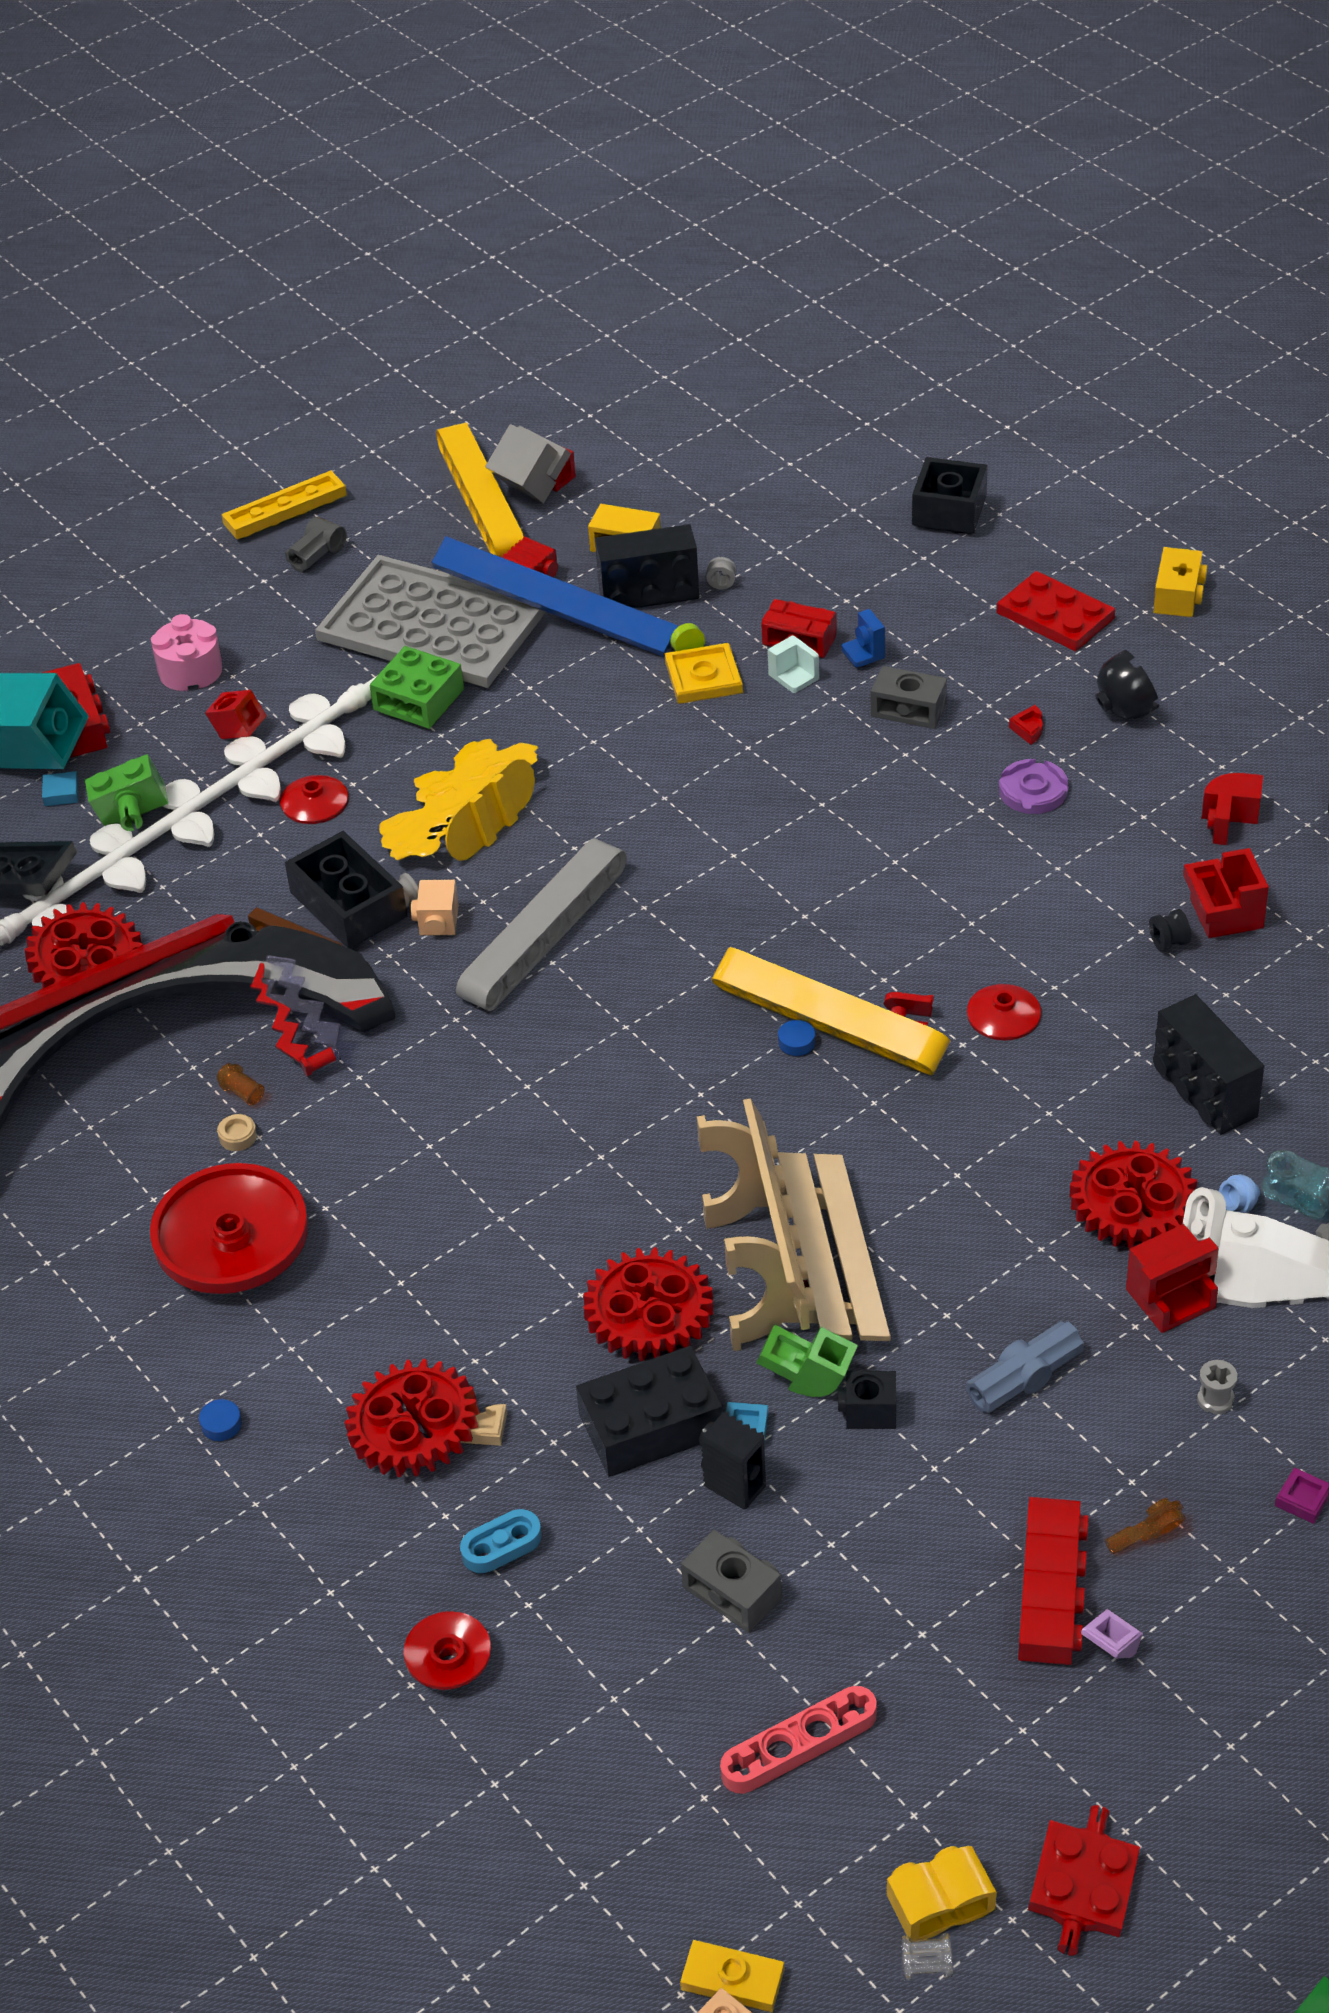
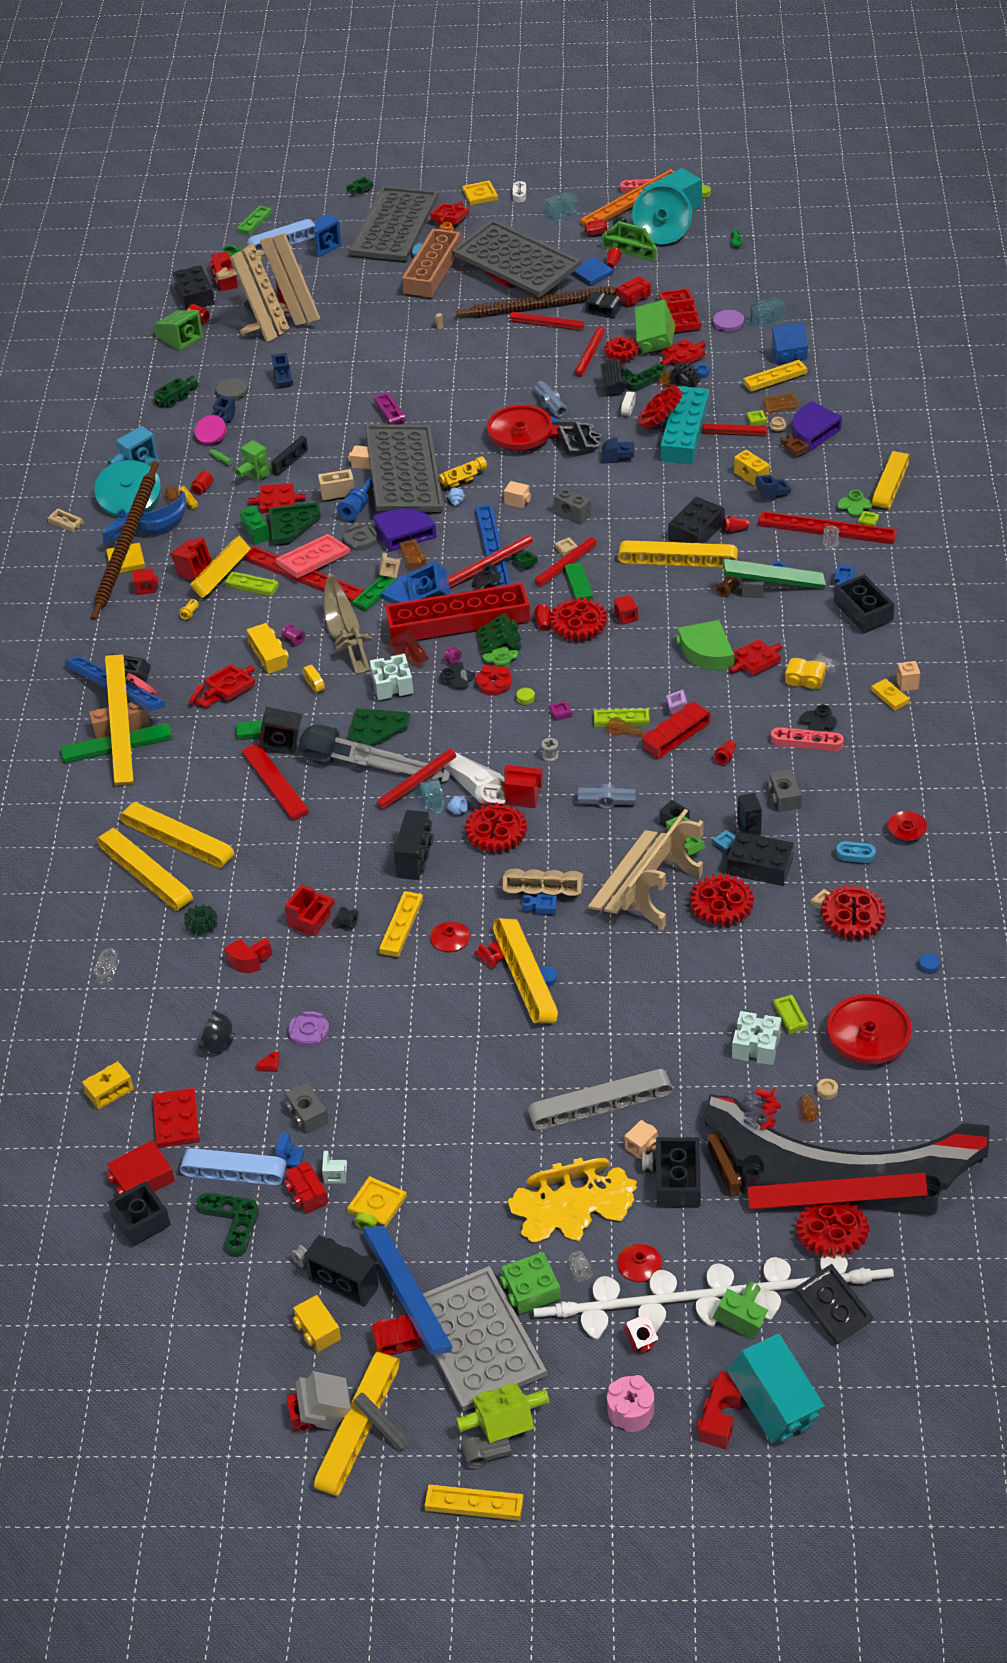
camera: 140 degrees left, 0 degrees up
none -> red brick [106,1140,175,1195]
none -> light blue beam [180,1148,287,1185]
none -> dark green beam [197,1193,259,1257]
none -> dark grey axle [353,1392,409,1451]
none -> yellow plate [379,891,423,957]
none -> lime brick [456,1383,550,1443]
none -> tan brick [503,869,583,896]
none -> blue plate [522,894,557,914]
none -> clear bush [566,1251,594,1282]
none -> lime tile [594,708,650,727]
none -> bright green brick [675,620,734,670]
none -> red cone [714,740,736,765]
none -> light aqua brick [732,1011,781,1065]
none -> lime tile [773,995,808,1034]
none -> black plate [800,704,837,732]

